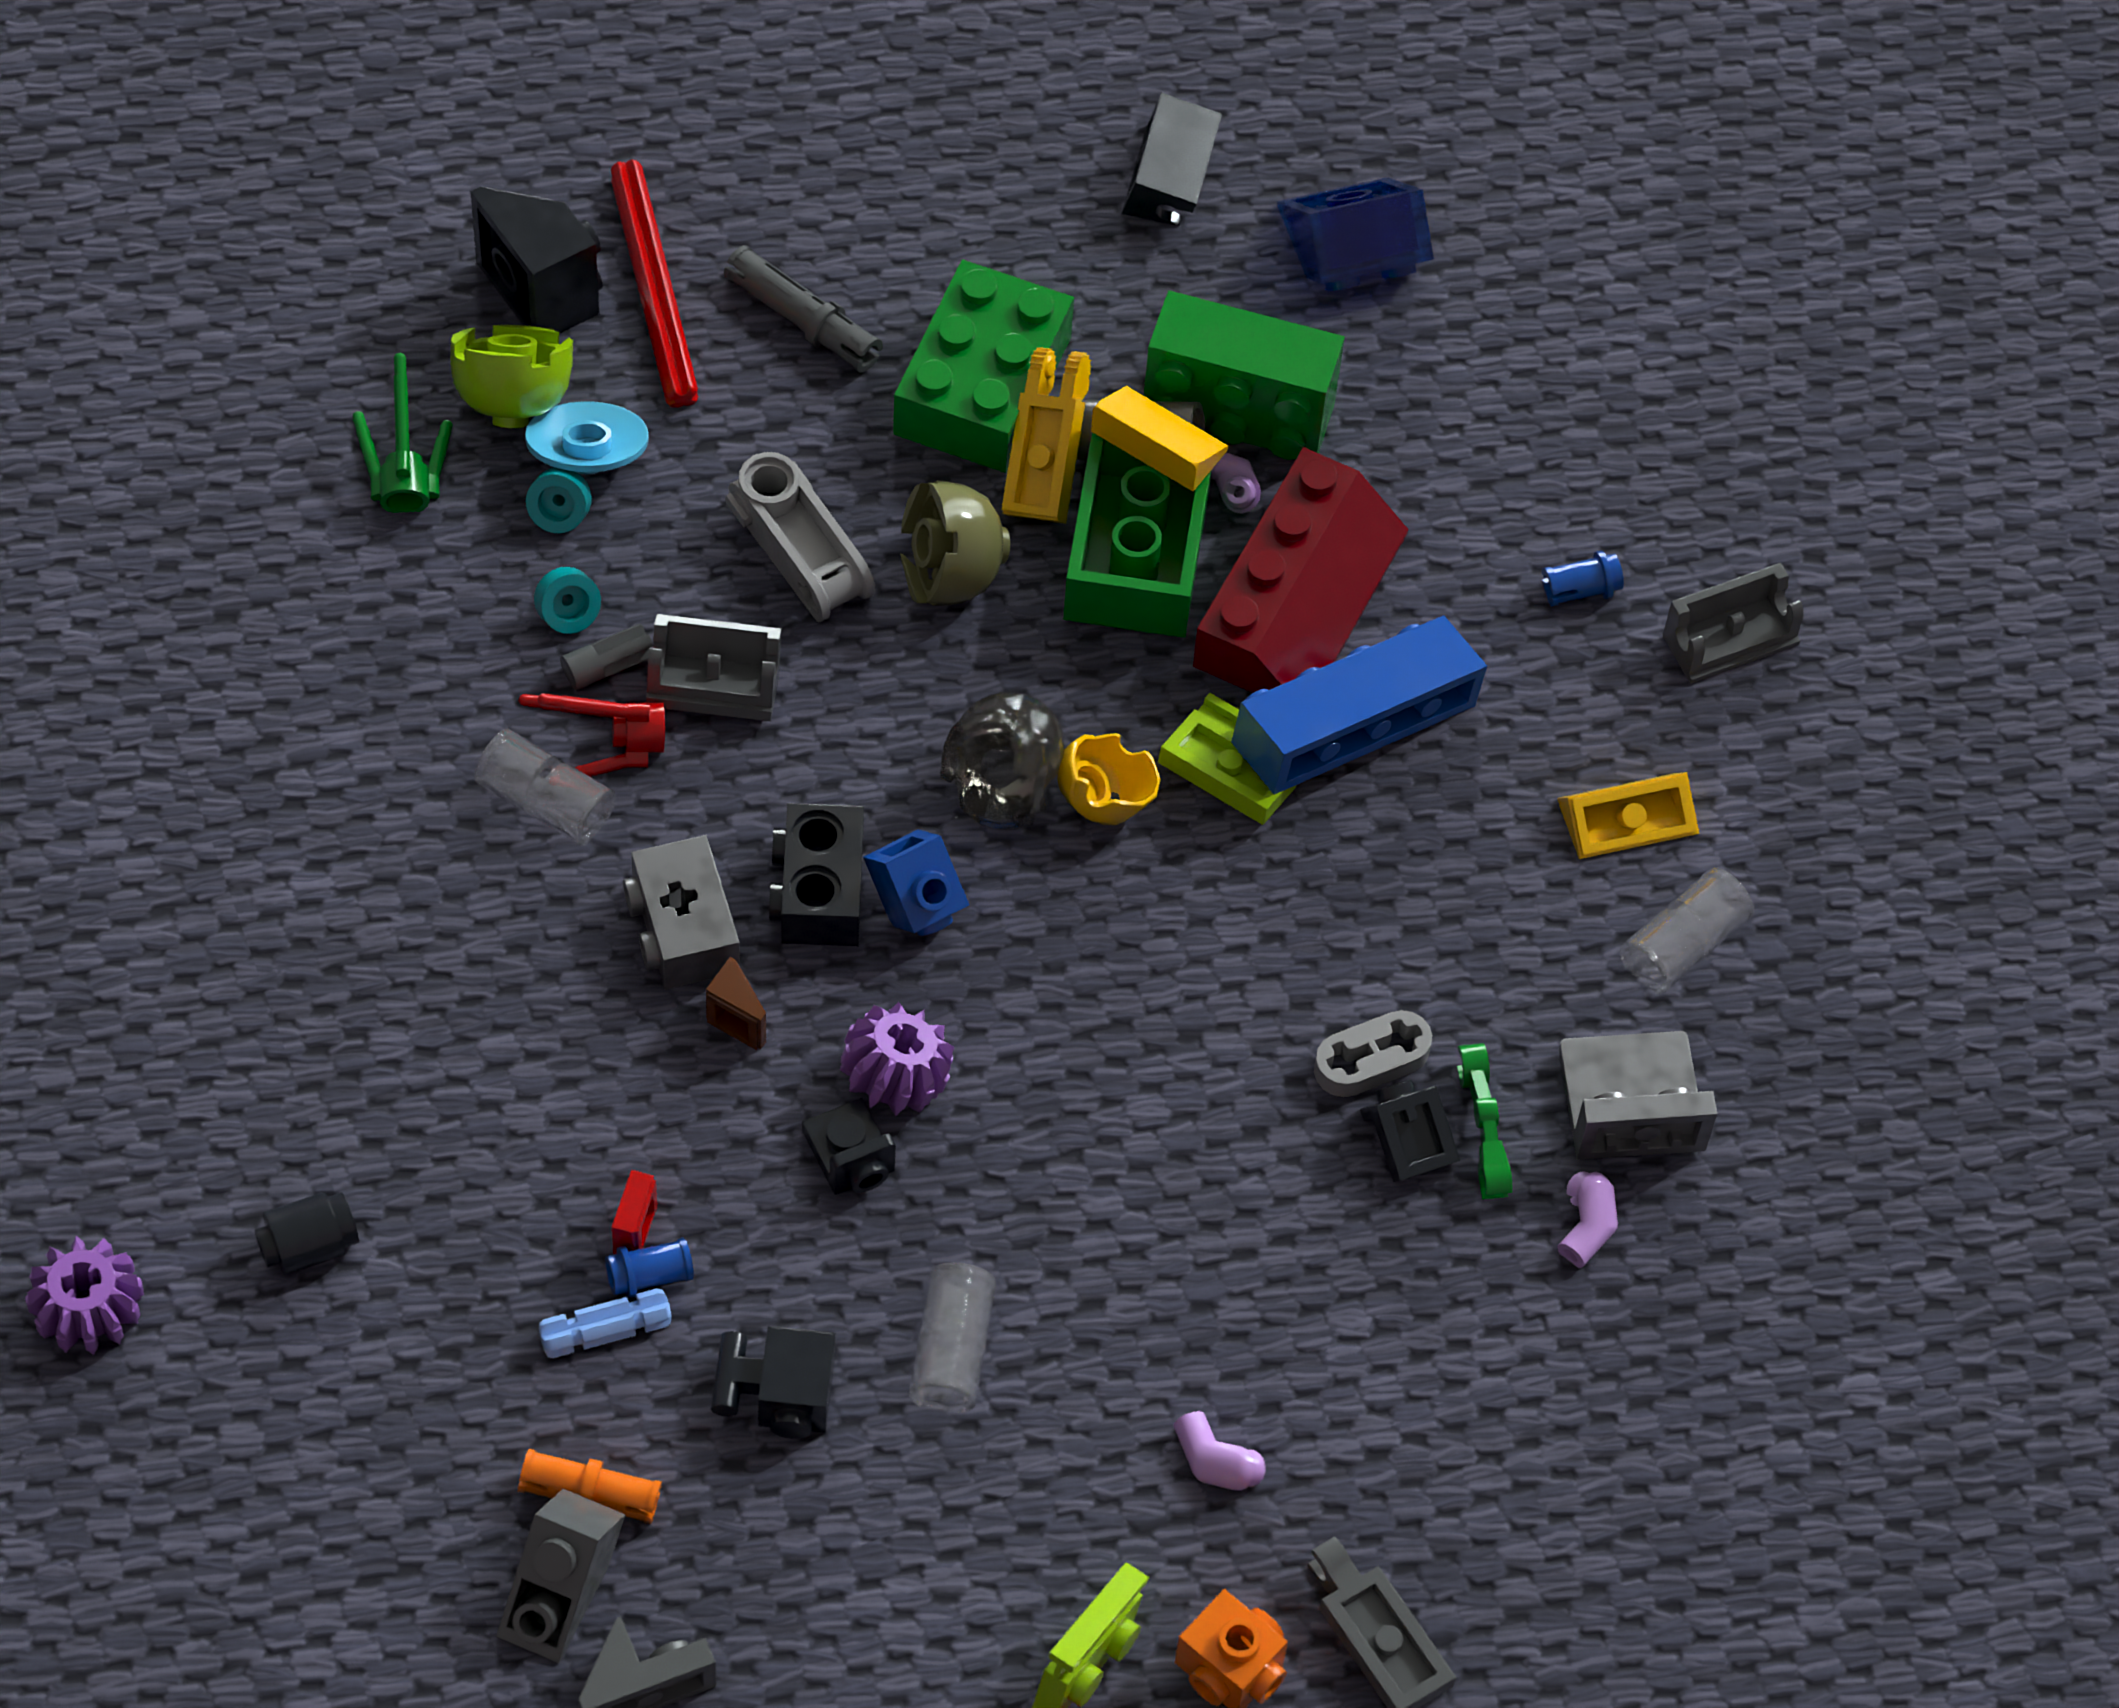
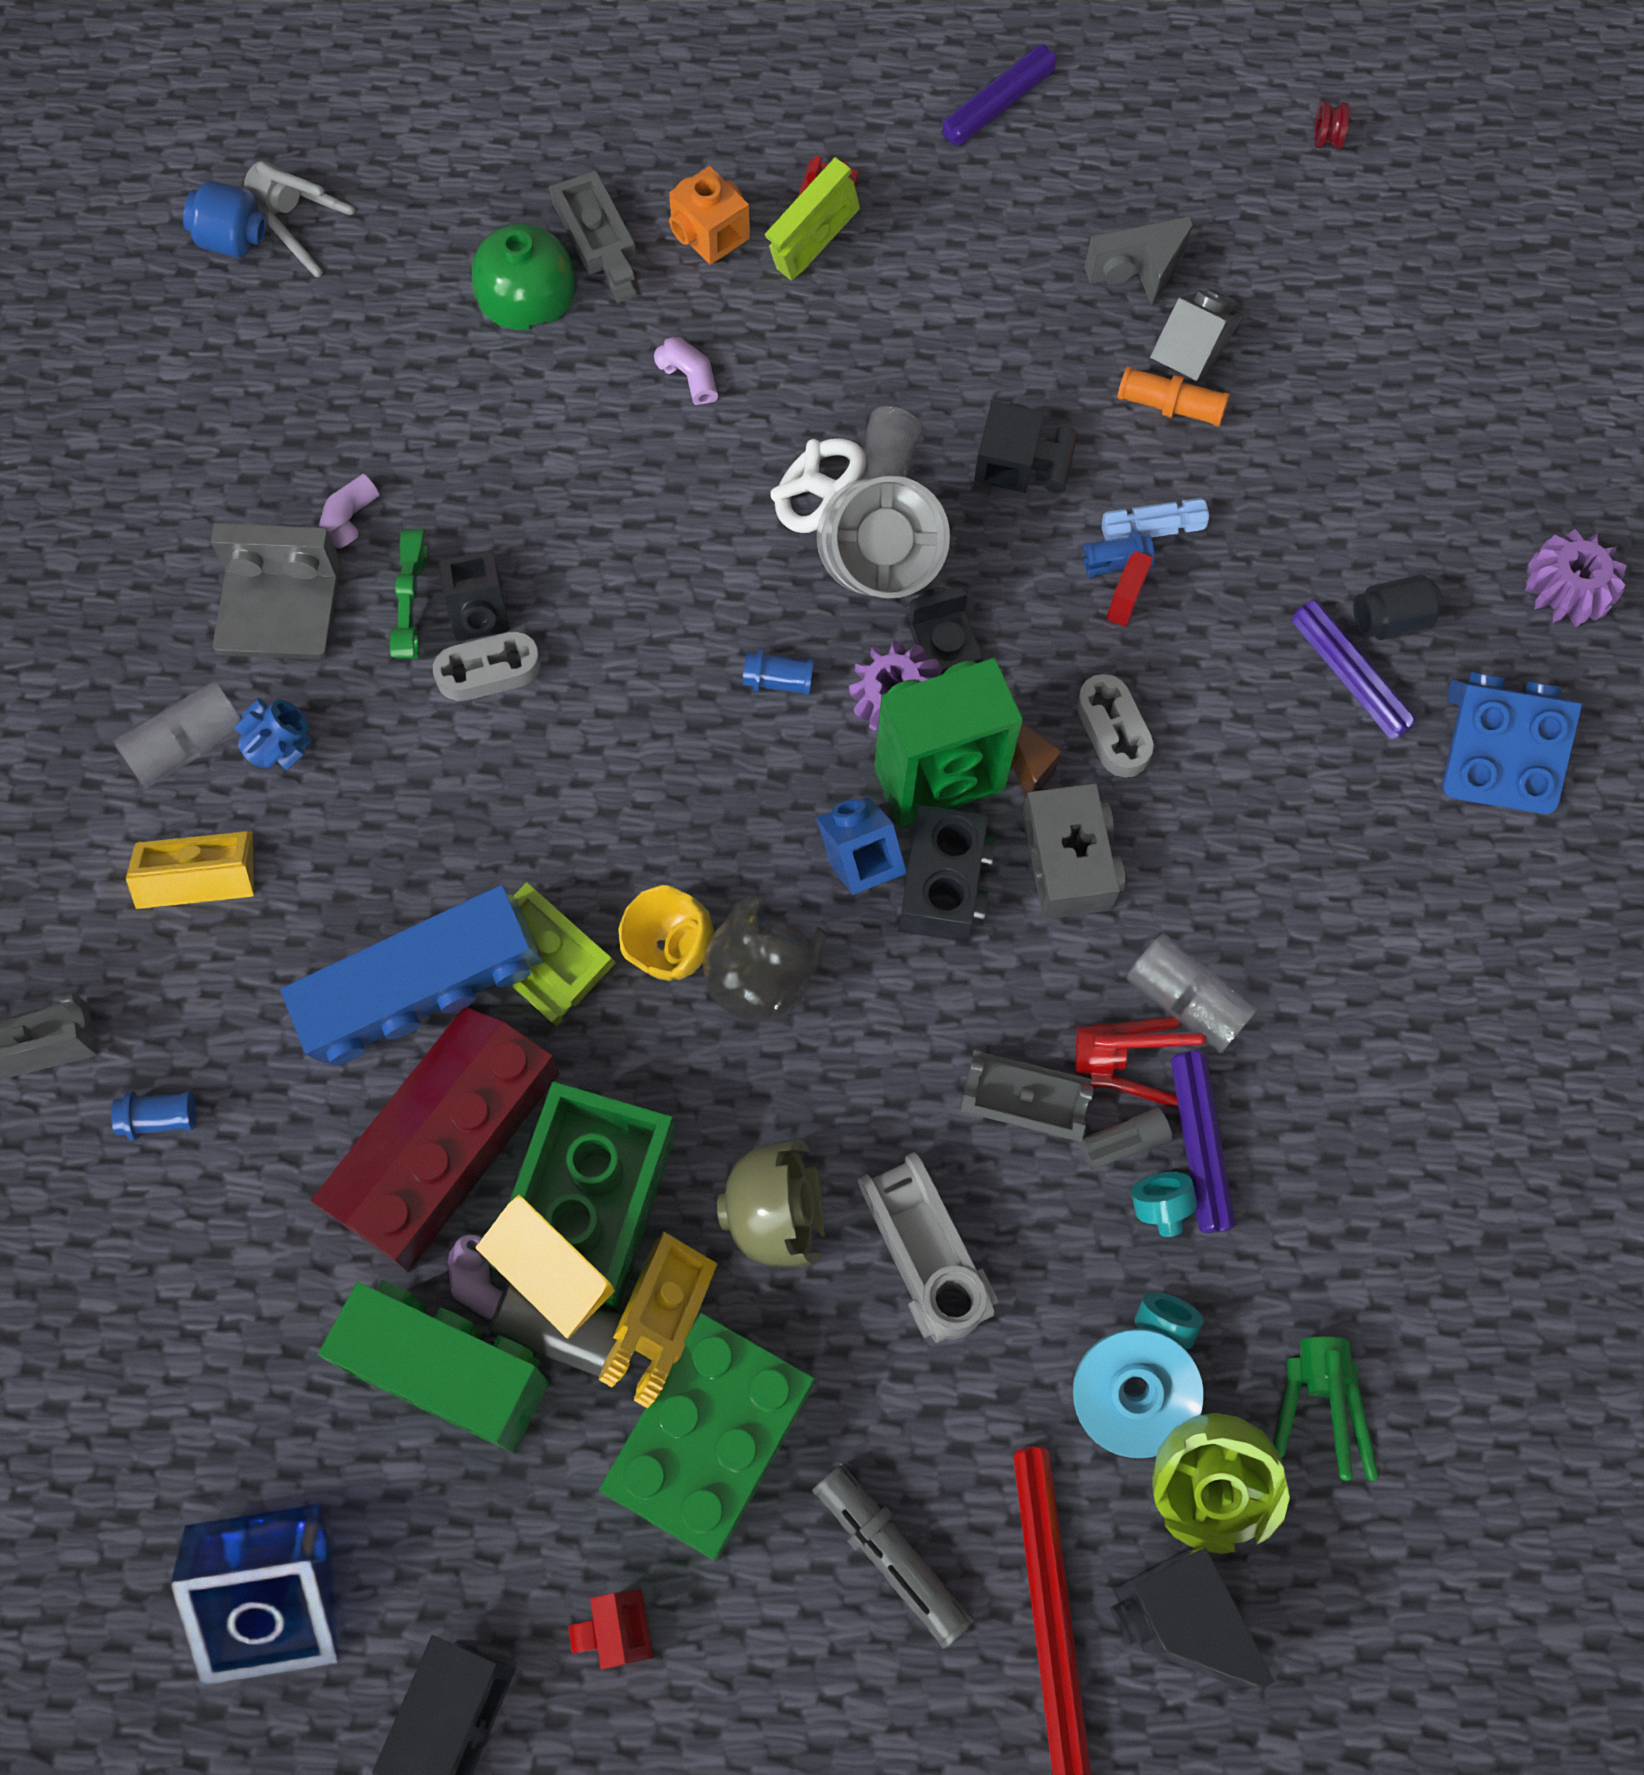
camera: 170 degrees left, 10 degrees up
none -> blue head [183,181,267,258]
none -> blue gear [234,698,312,770]
none -> light grey plant [244,161,355,277]
none -> green cylinder [471,223,576,330]
none -> red tile [568,1589,653,1670]
none -> blue pin [742,648,814,696]
none -> white piece [770,438,866,533]
none -> light grey wheel [817,476,950,598]
none -> green brick [874,657,1023,828]
none -> light grey beam [1076,674,1154,778]
none -> dark purple axle [1171,1051,1235,1234]
none -> dark purple axle [1292,600,1417,739]
none -> blue bracket [1442,672,1582,814]

